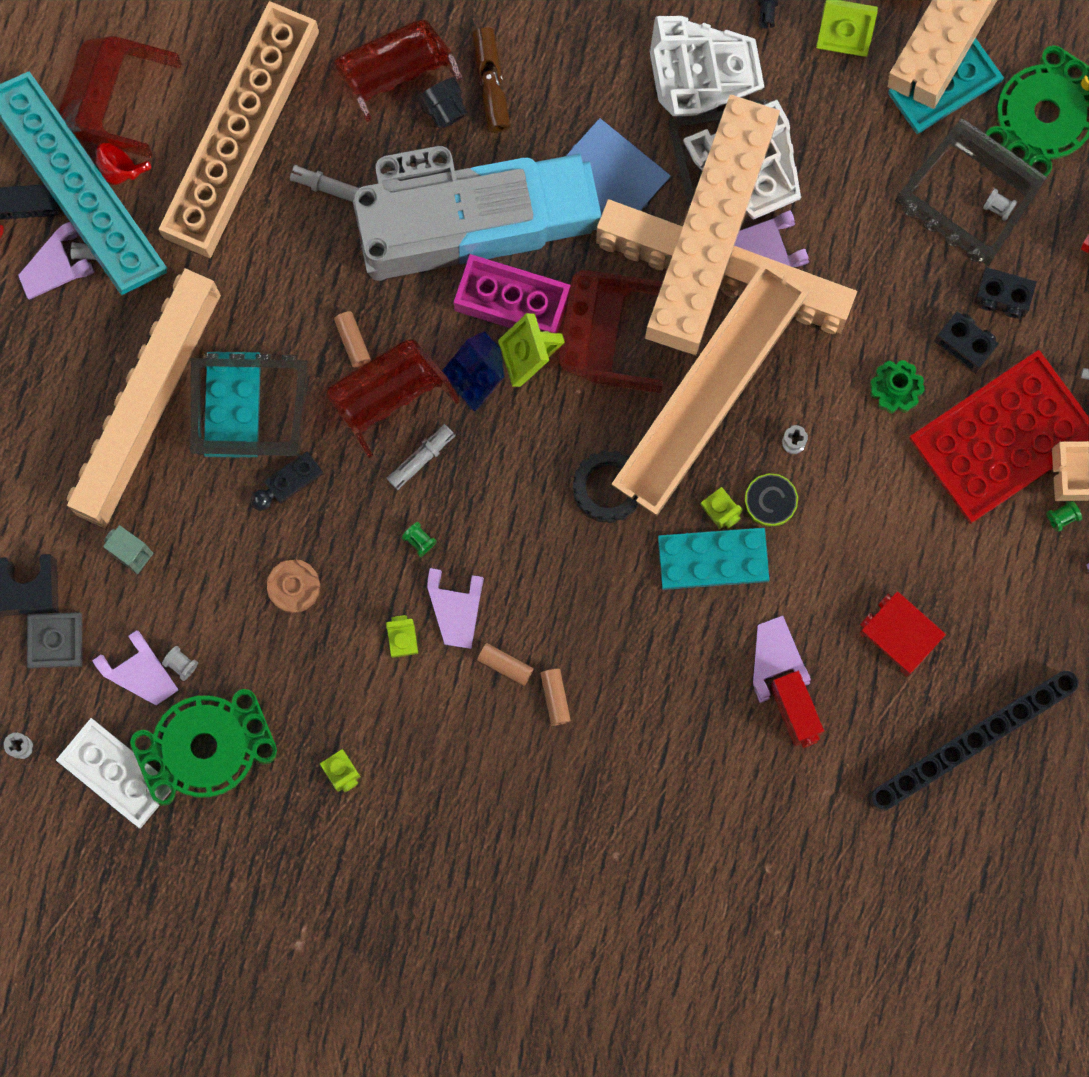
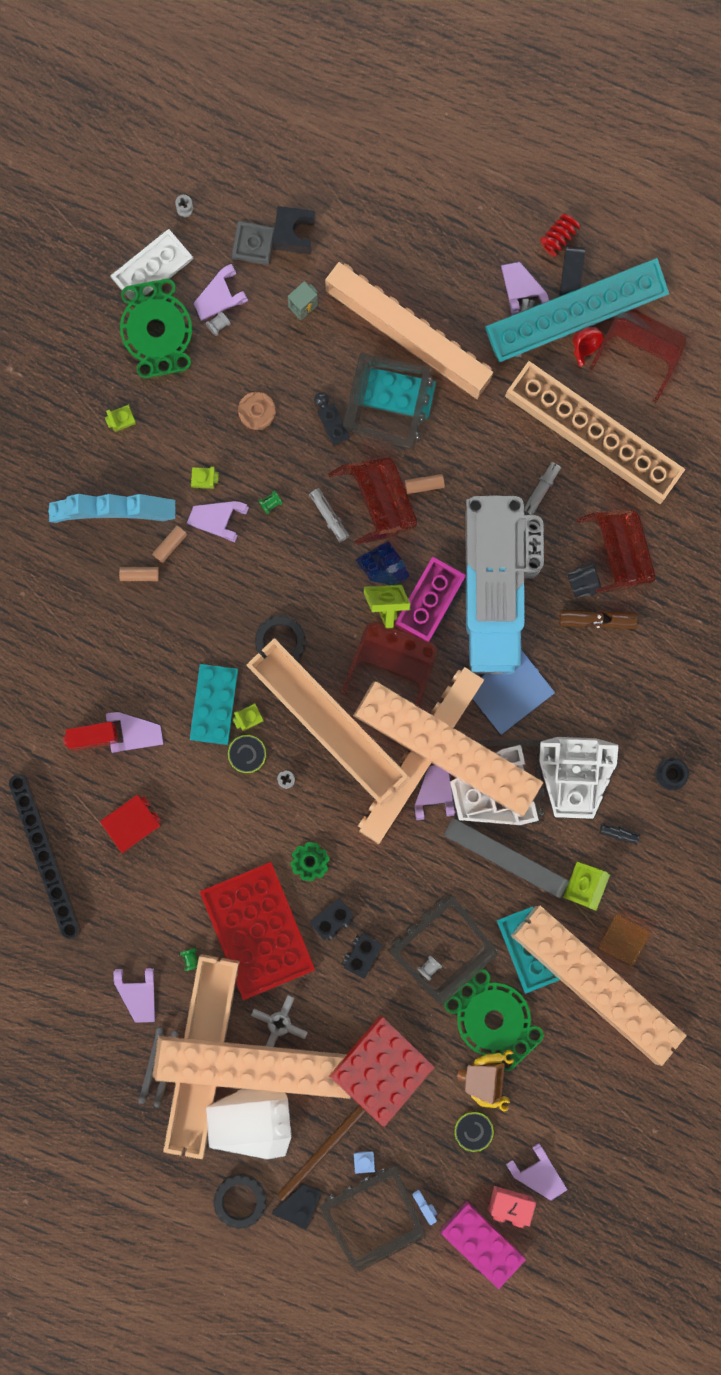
camera: 90 degrees right, 5 degrees up
none -> medium azure arch [49,494,175,523]
none -> dark grey beam [443,818,569,899]

